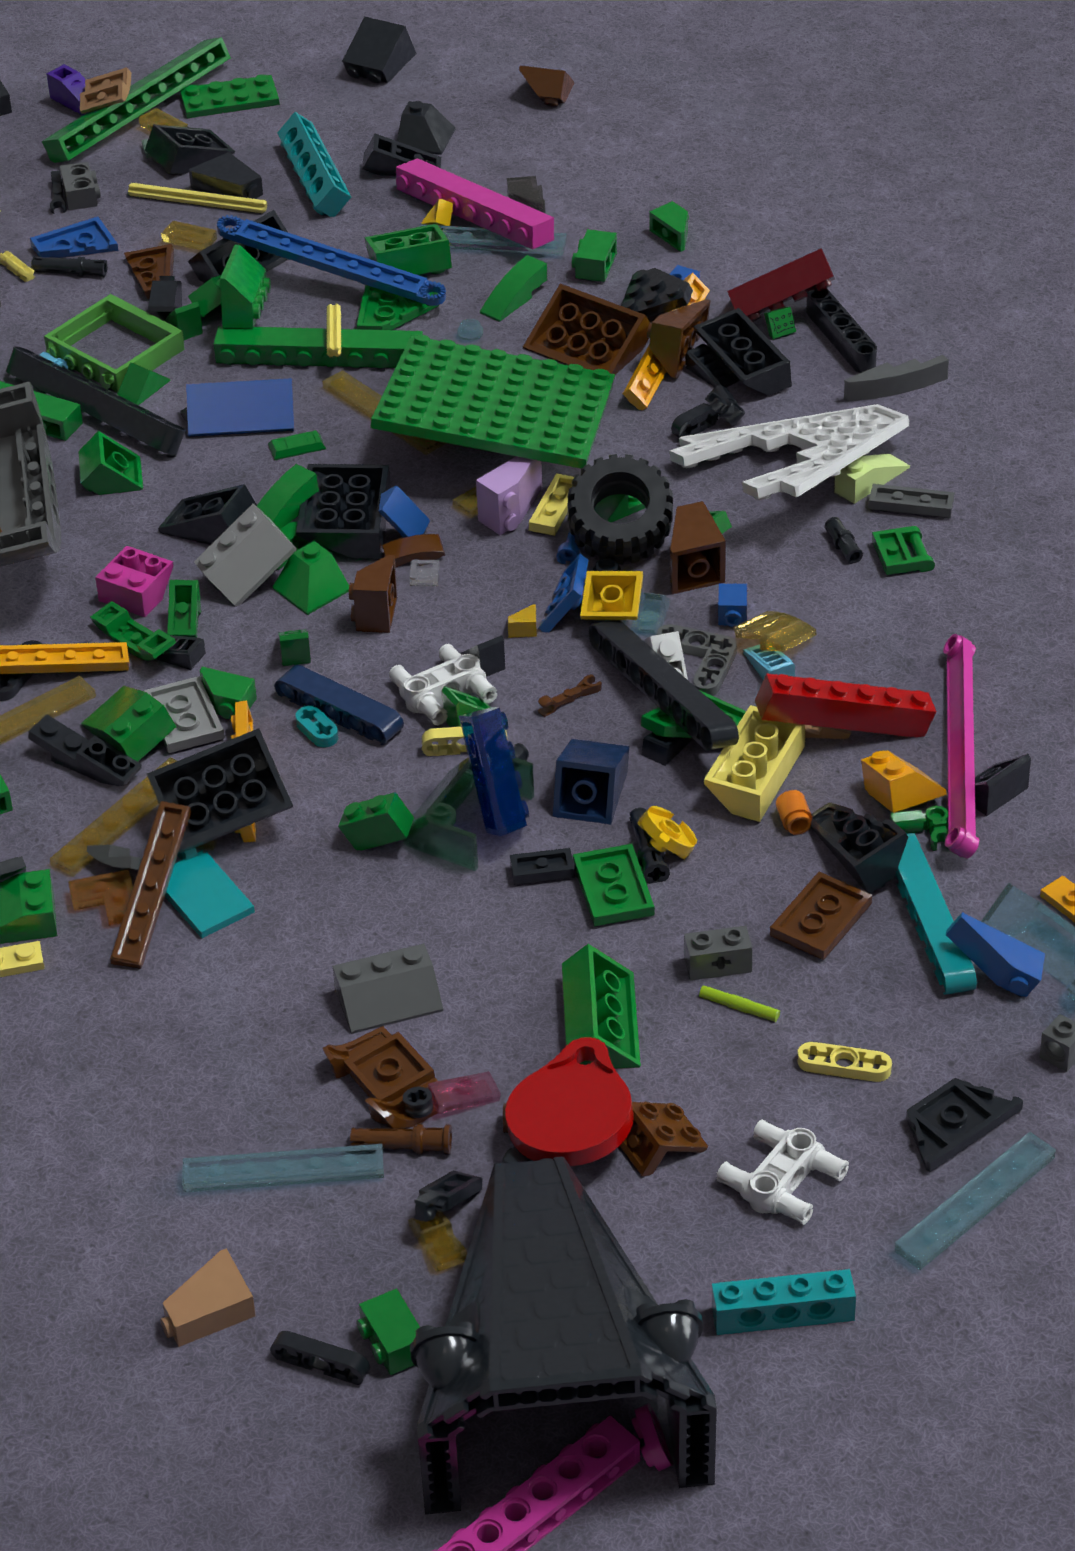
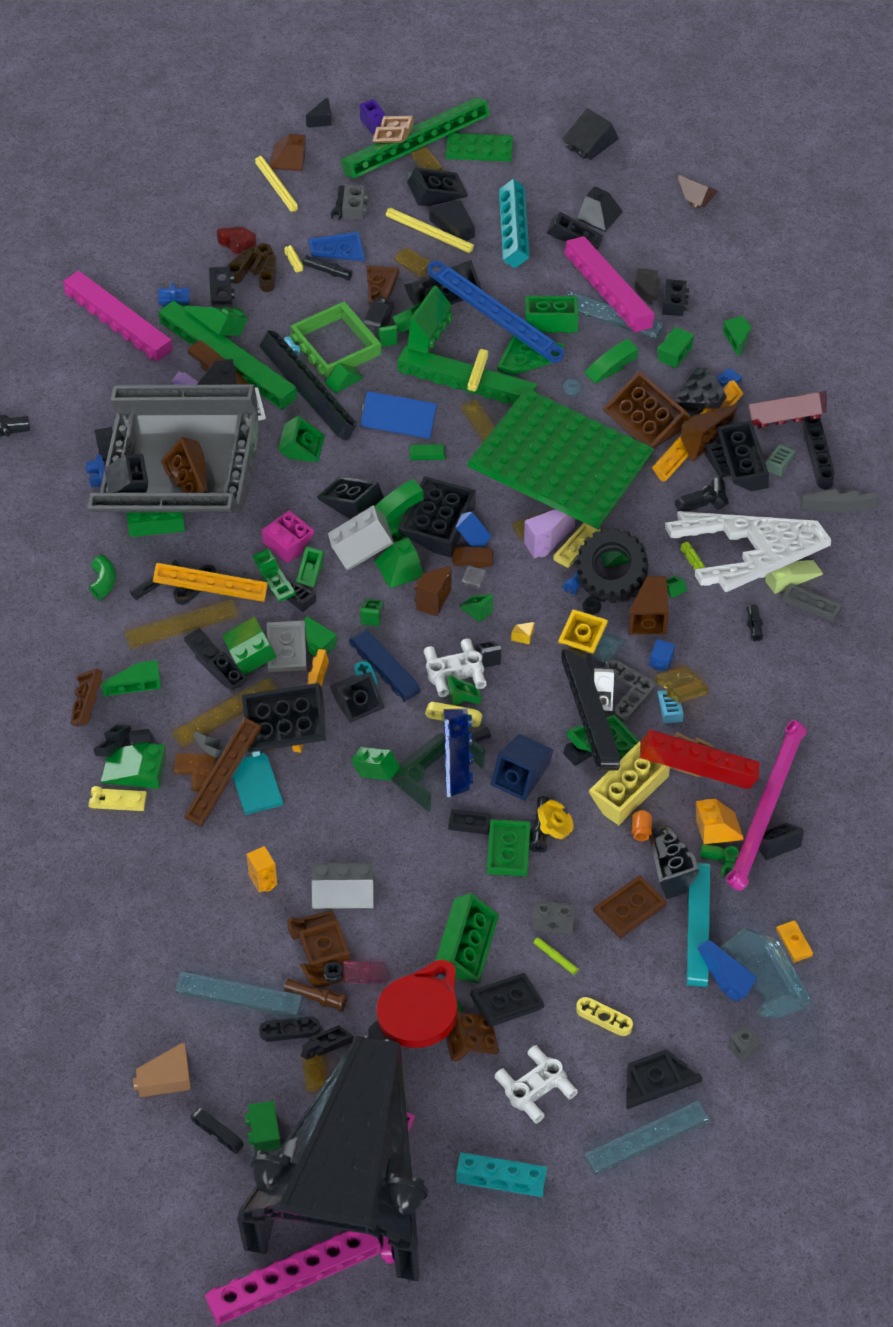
camera: 15 degrees right, 10 degrees up
yellow slope [421,199,453,228] -> none
blue wing [538,554,589,633] -> none
reddish brown piece [538,674,602,717] -> none
green tile [764,307,796,339] -> none
green plate [872,526,935,575] -> none
none -> light orange brick [246,846,277,893]
none -> black beam [259,1016,320,1042]
none -> black slope [330,672,385,723]
none -> green slope [459,594,493,623]
none -> black tile [470,973,545,1027]
none -> black brick [662,279,689,316]
none -> lime axle [680,542,705,570]
none -> sand green slope [765,444,796,476]

